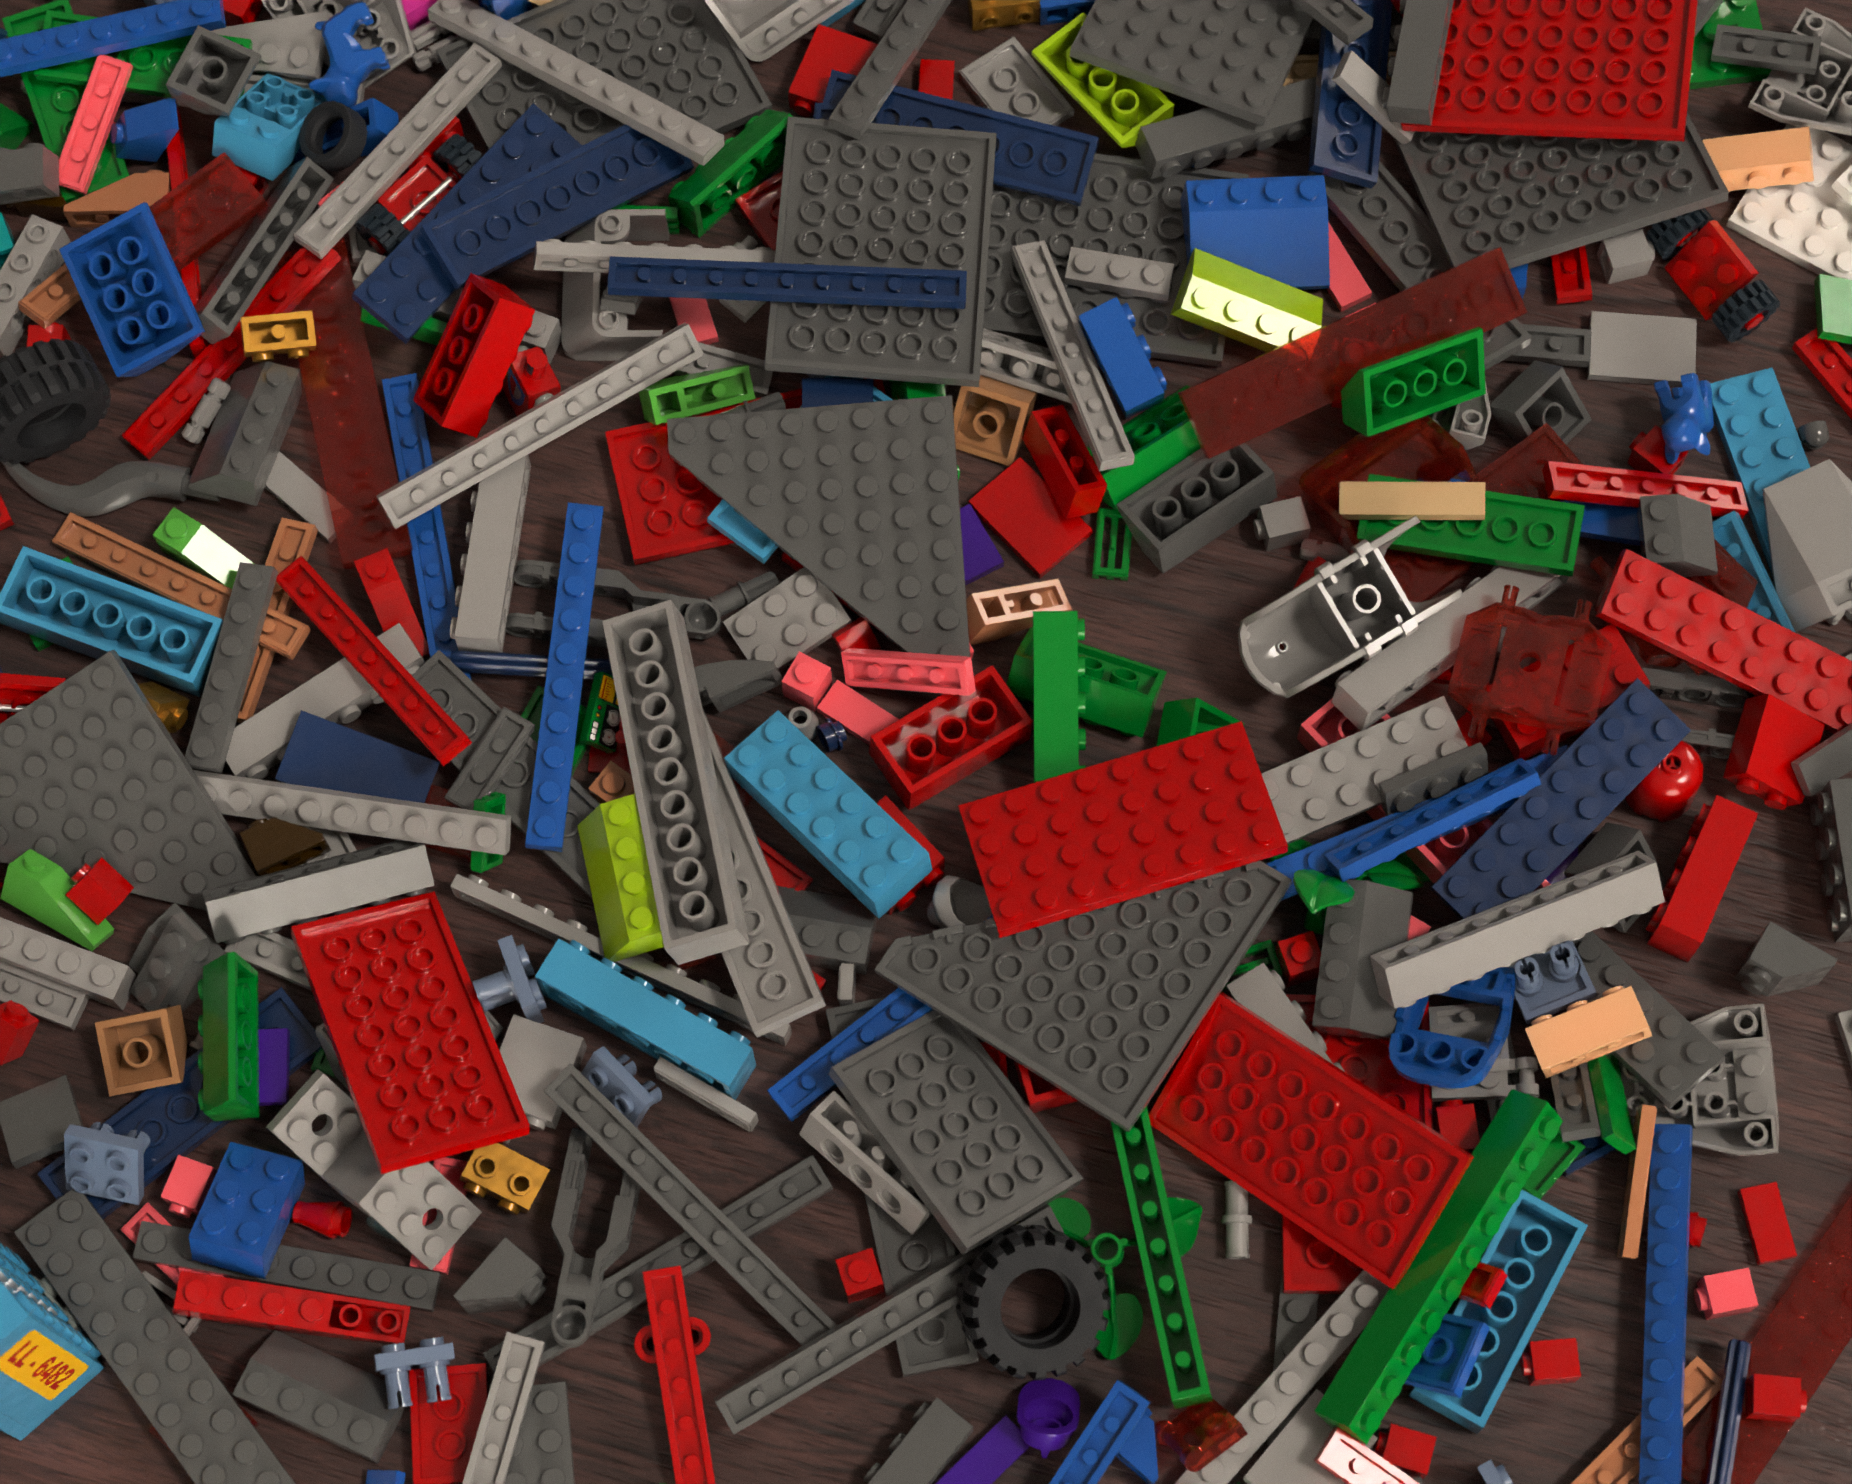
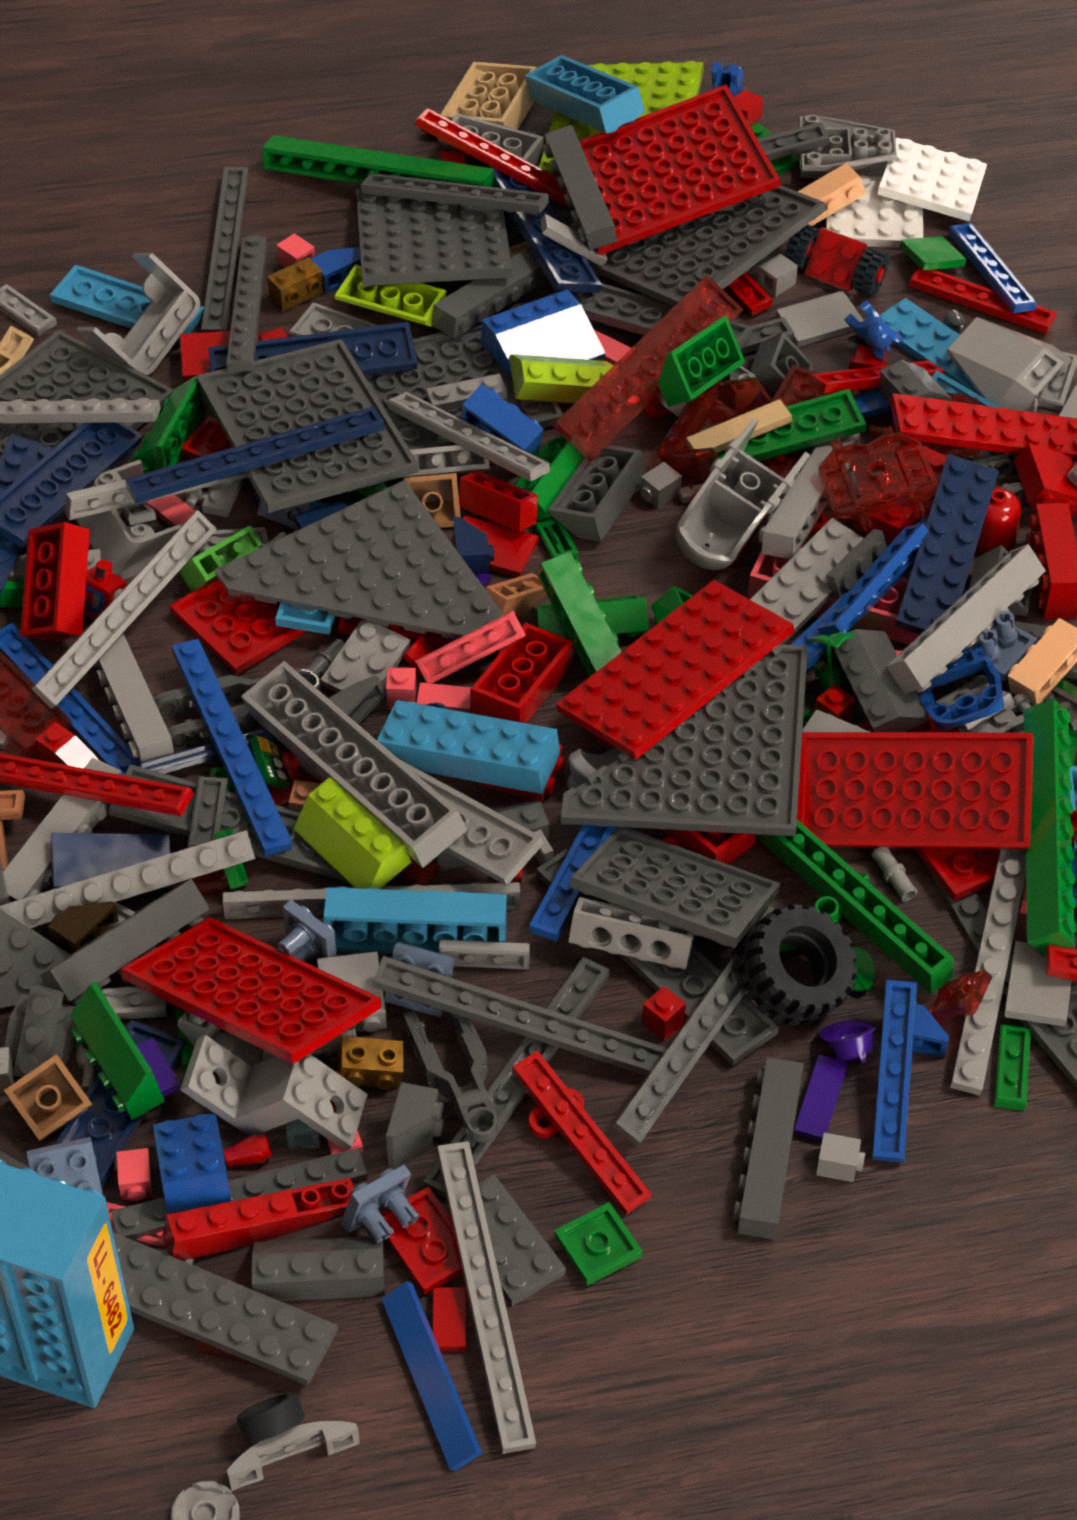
camera: 30 degrees left, 20 degrees down
none -> dark blue slope [453,517,494,573]

